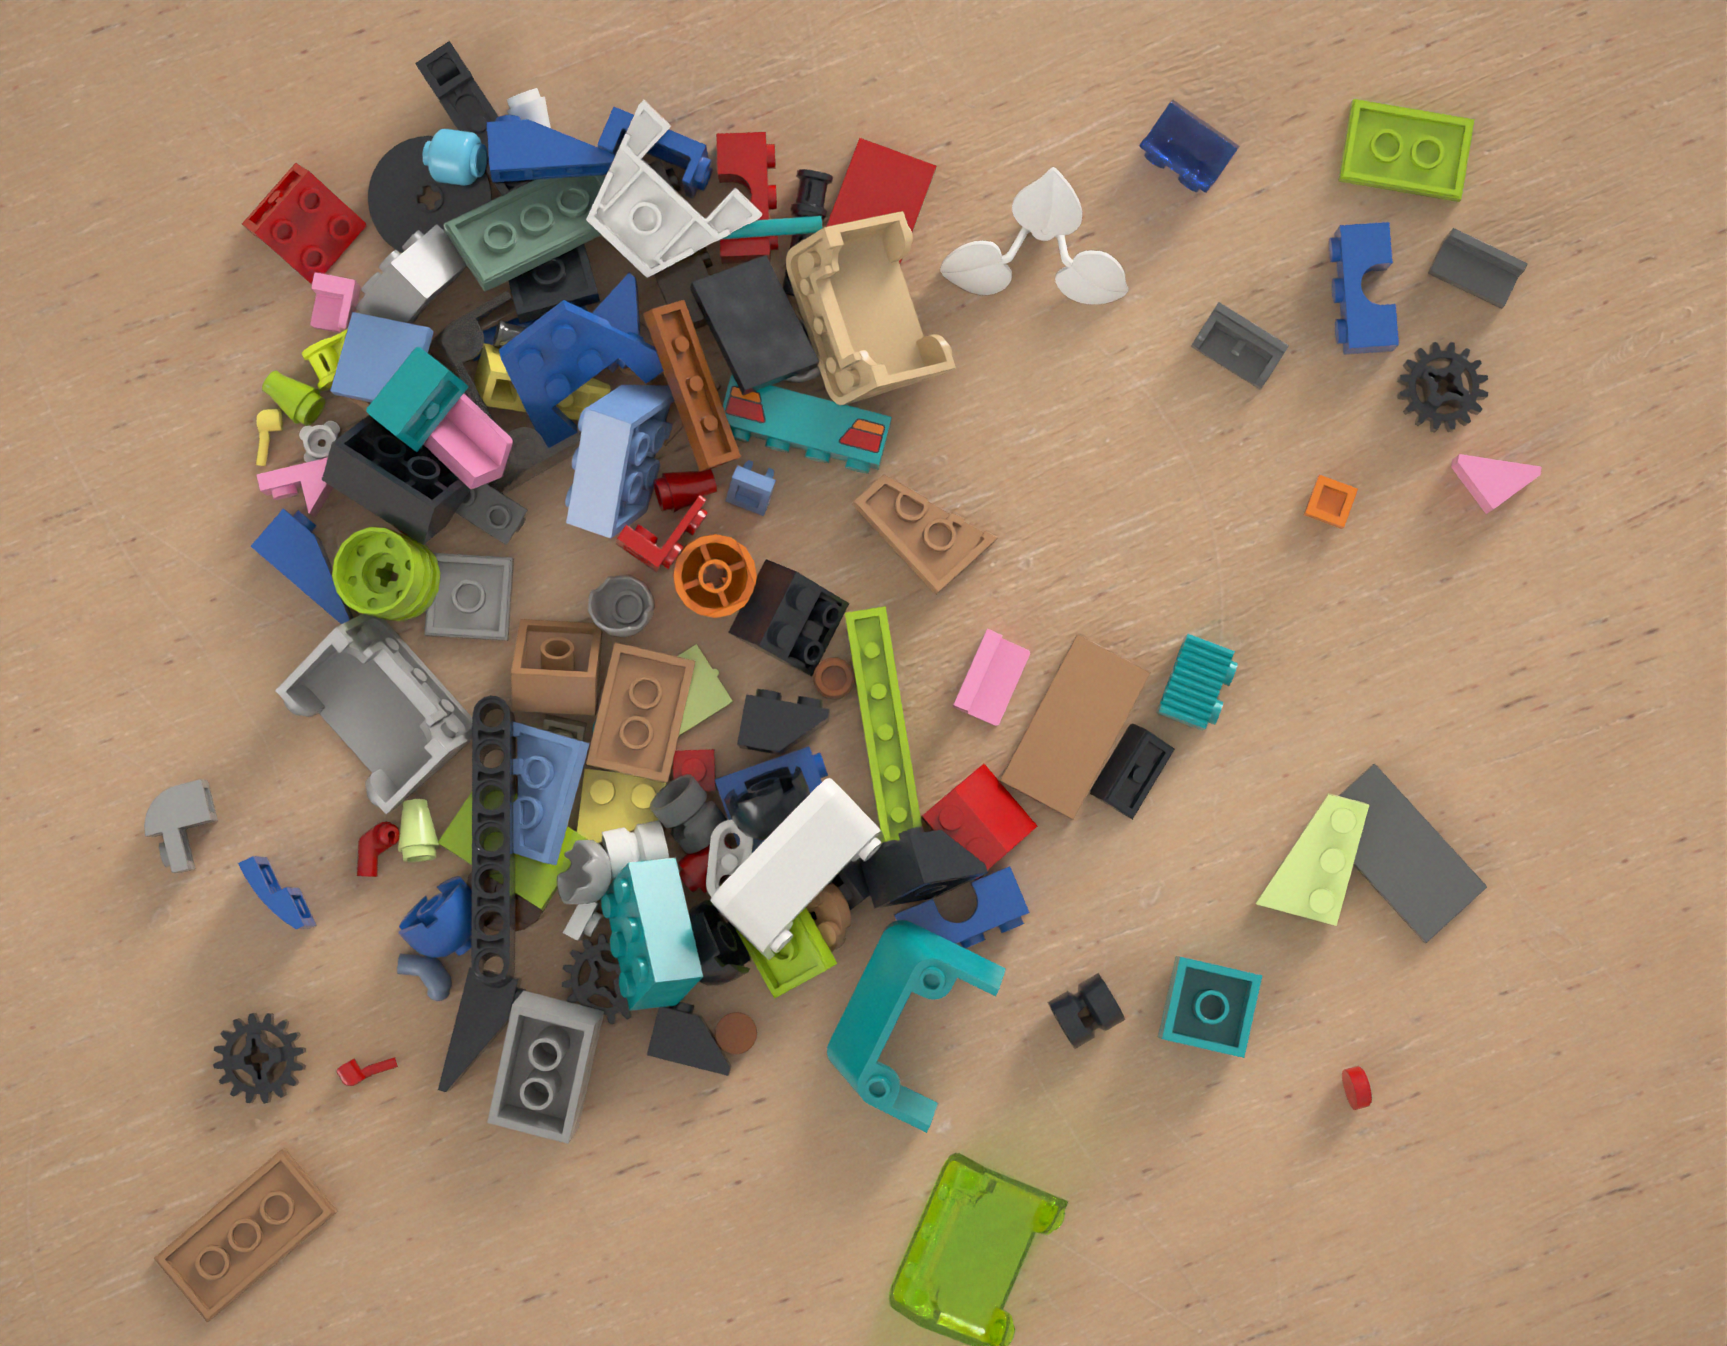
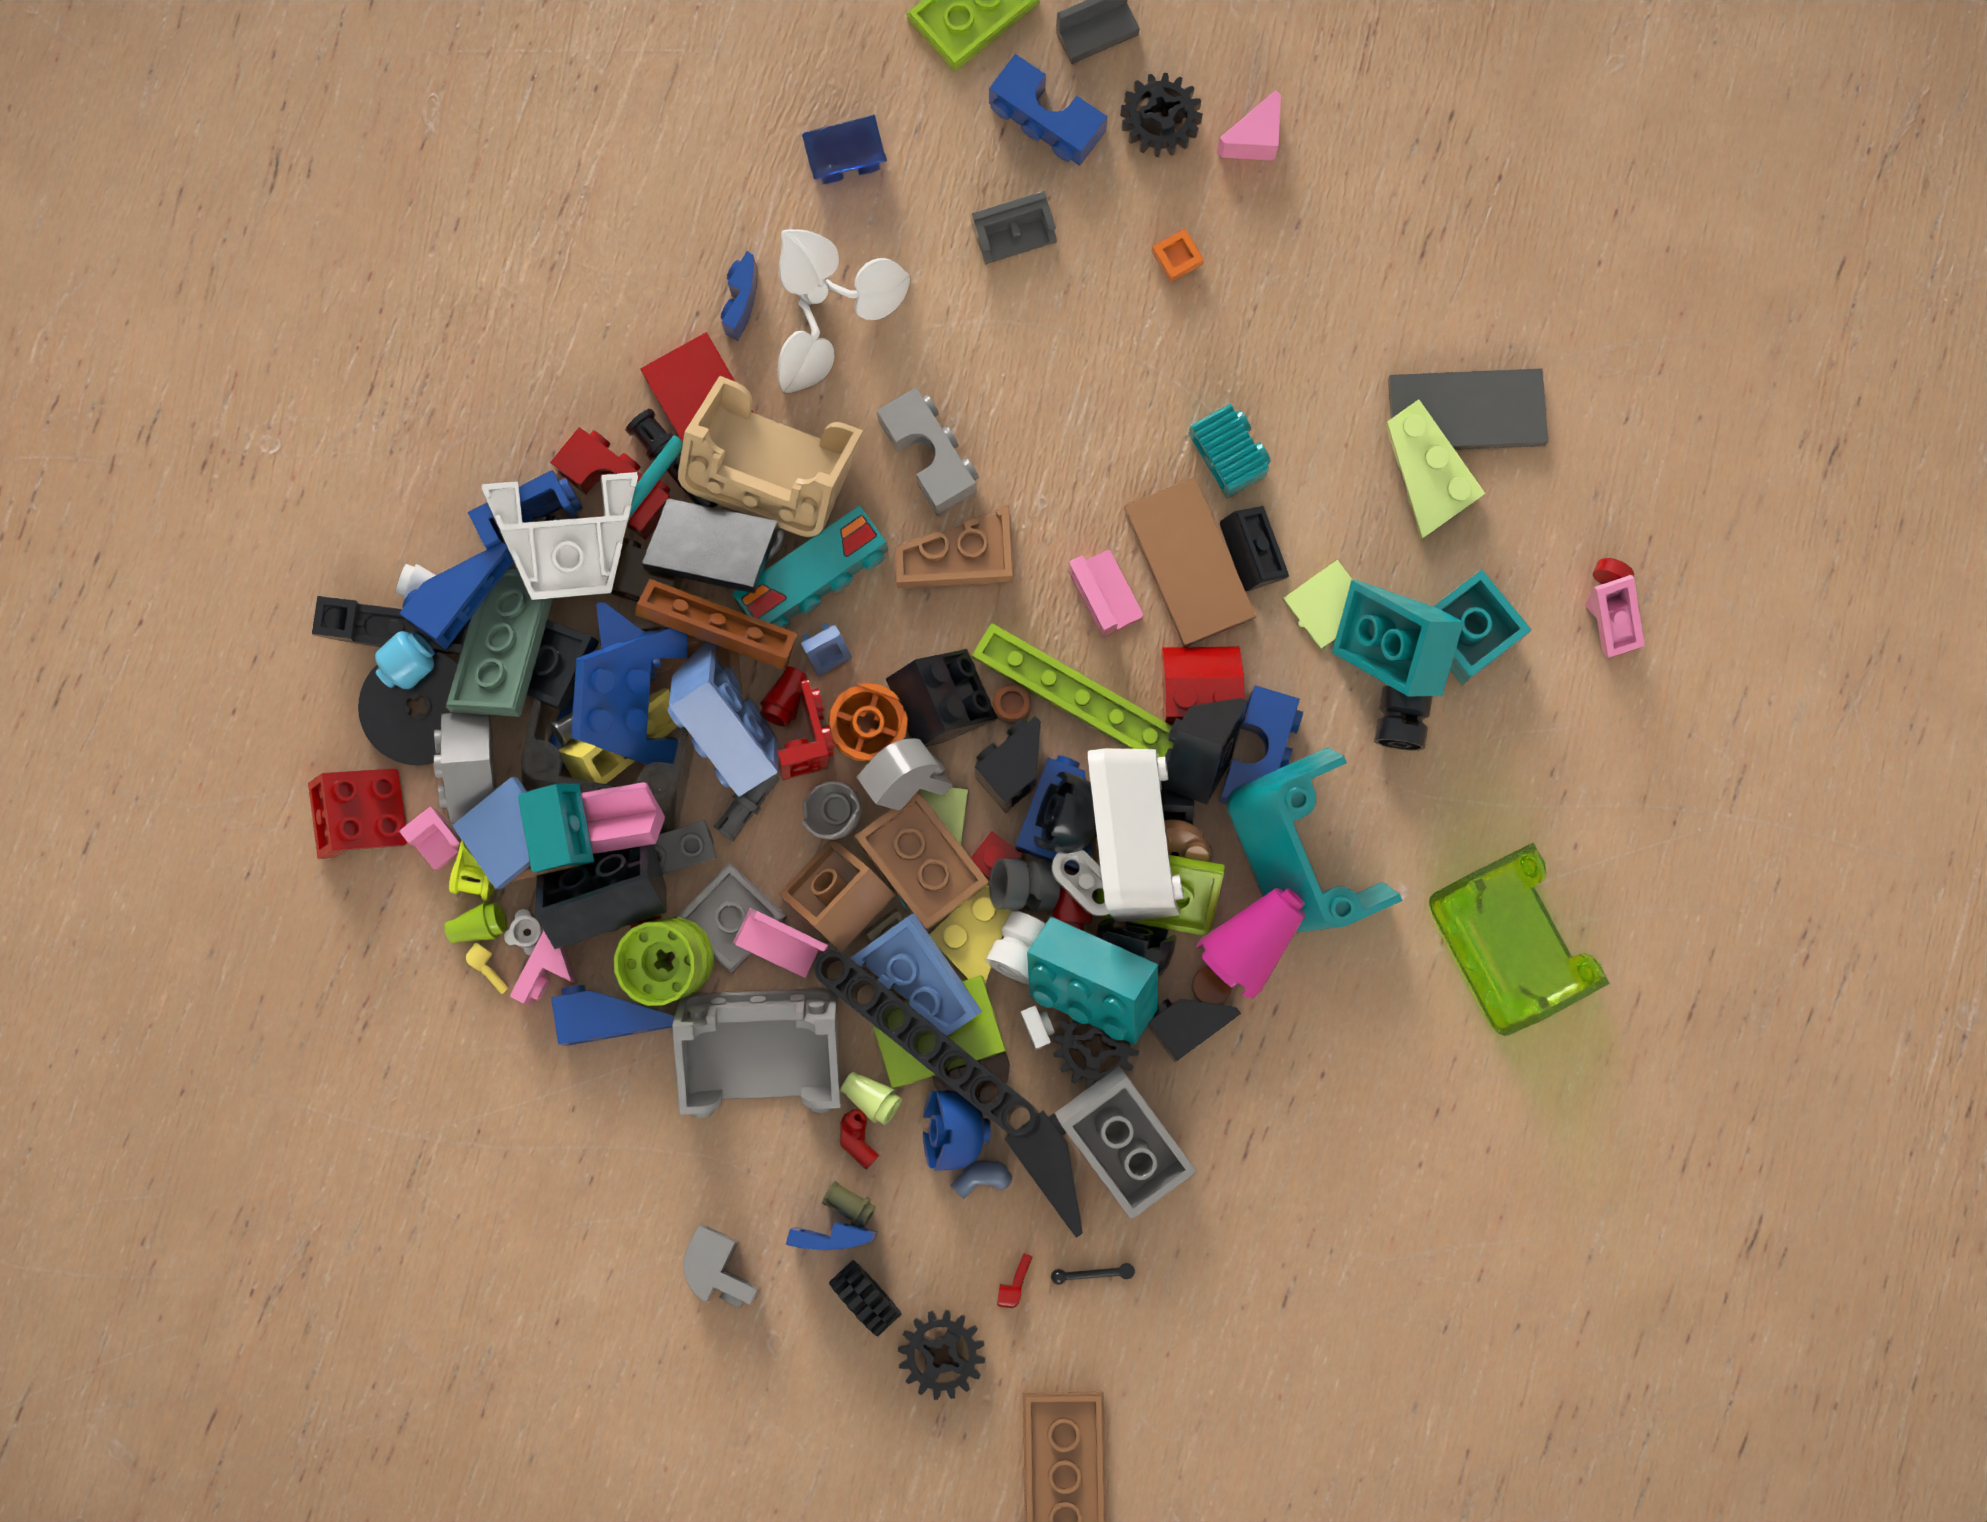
camera: 45 degrees left, 5 degrees down
light grey hair [557,840,612,904] -> none
none -> dark grey pin [713,775,780,842]
none -> blue slope [720,251,757,341]
none -> bright pink panel [733,908,828,978]
none -> olive pin [822,1181,876,1228]
none -> black tyre [829,1260,902,1337]
none -> light grey brick [856,738,953,811]
none -> light grey arch [876,387,979,516]
none -> black hinge [1051,1263,1135,1285]
none -> dark pink cone [1196,888,1306,999]
none -> yellowish green piece [1282,560,1352,650]
none -> teal slope [1332,580,1464,697]
none -> bright pink slope [1586,575,1645,658]

